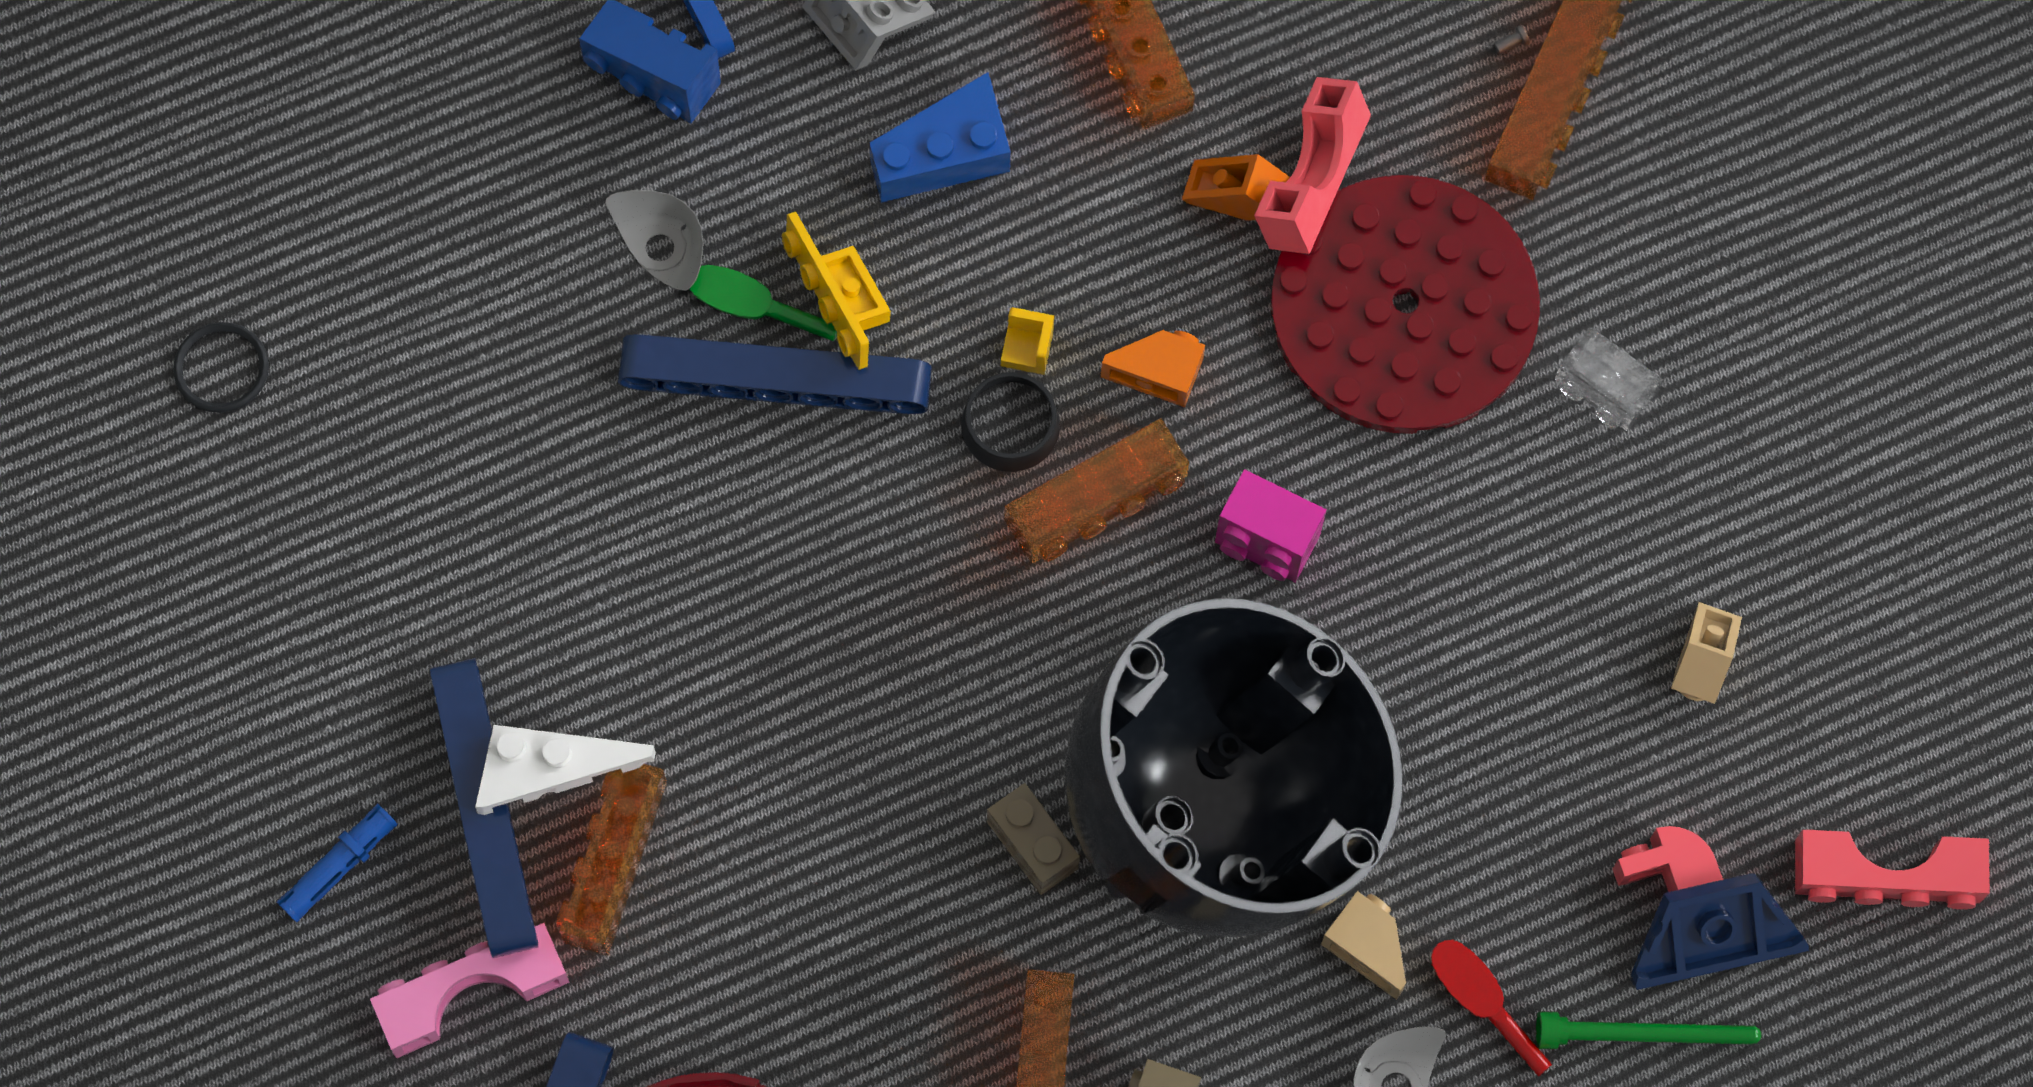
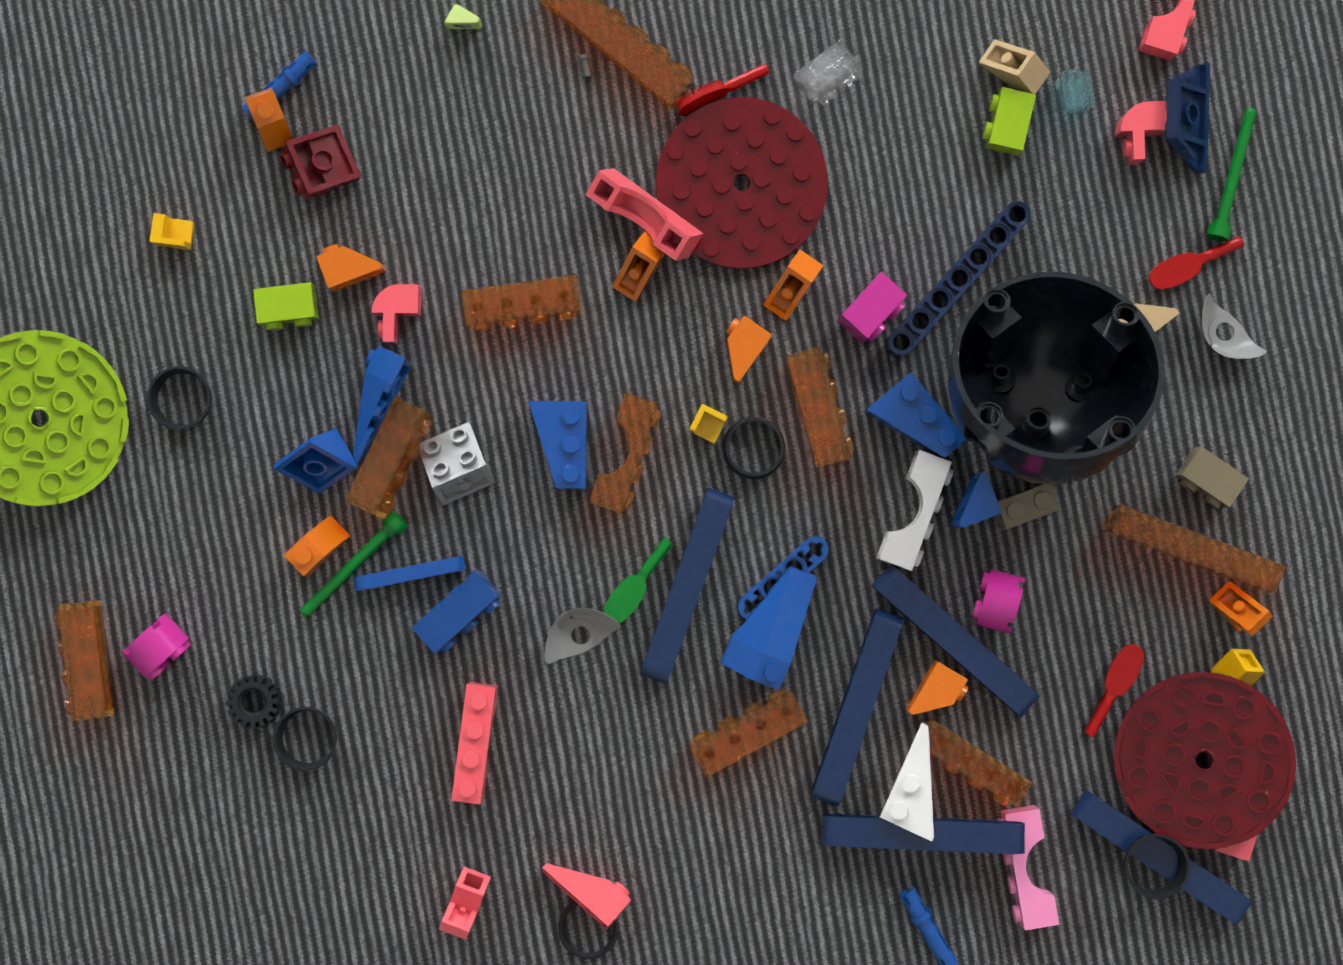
camera: 75 degrees left, 15 degrees up
yellow bracket [782,212,891,370] -> none
none -> coral brick [439,867,491,940]
none -> coral arch [451,682,499,804]
none -> coral slope [542,863,631,930]
none -> clear orange arch [589,392,662,514]
none -> red piece [676,64,769,116]
none -> clear orange brick [689,687,808,778]
none -> blue wedge [720,566,817,690]
none -> blue beam [738,536,829,619]
none -> orange slope [763,250,824,321]
none -> dark blue beam [810,608,903,807]
none -> blue wedge [864,373,966,458]
none -> dark blue beam [871,564,1040,718]
none -> white arch [876,450,954,571]
none -> dark blue beam [886,201,1031,358]
none -> orange slope [905,660,968,715]
none -> blue slope [950,472,1002,528]
none -> dark pink brick [972,569,1025,634]
none -> lime brick [982,87,1036,156]
none -> clear light blue brick [1054,68,1095,116]
none -> red piece [1084,644,1144,737]

